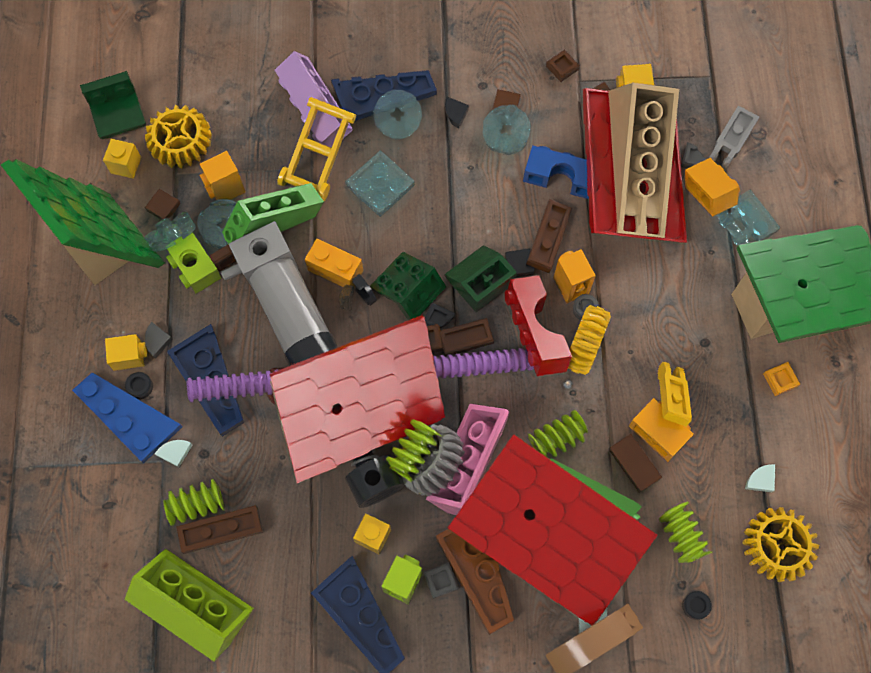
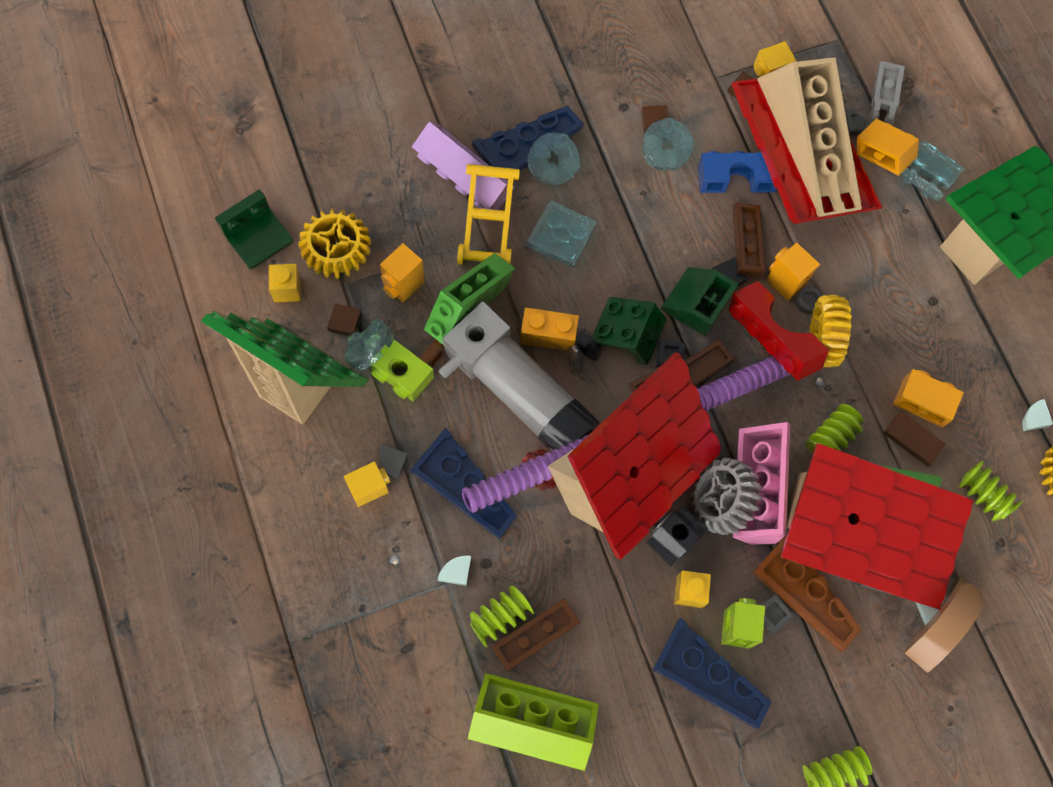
camera: 25 degrees left, 0 degrees up
blue wing [73,373,183,464] -> none
black tile [125,372,153,399] -> none
clear light blue plate [197,199,236,248] -> none
lime piece [386,419,442,482] -> none
black tile [445,97,469,128] -> none
reddish brown tile [546,49,580,82] -> none
yellow hinge [657,362,692,426] -> none
black tile [682,591,712,620] -> none
light orange tile [763,362,801,396] -> none

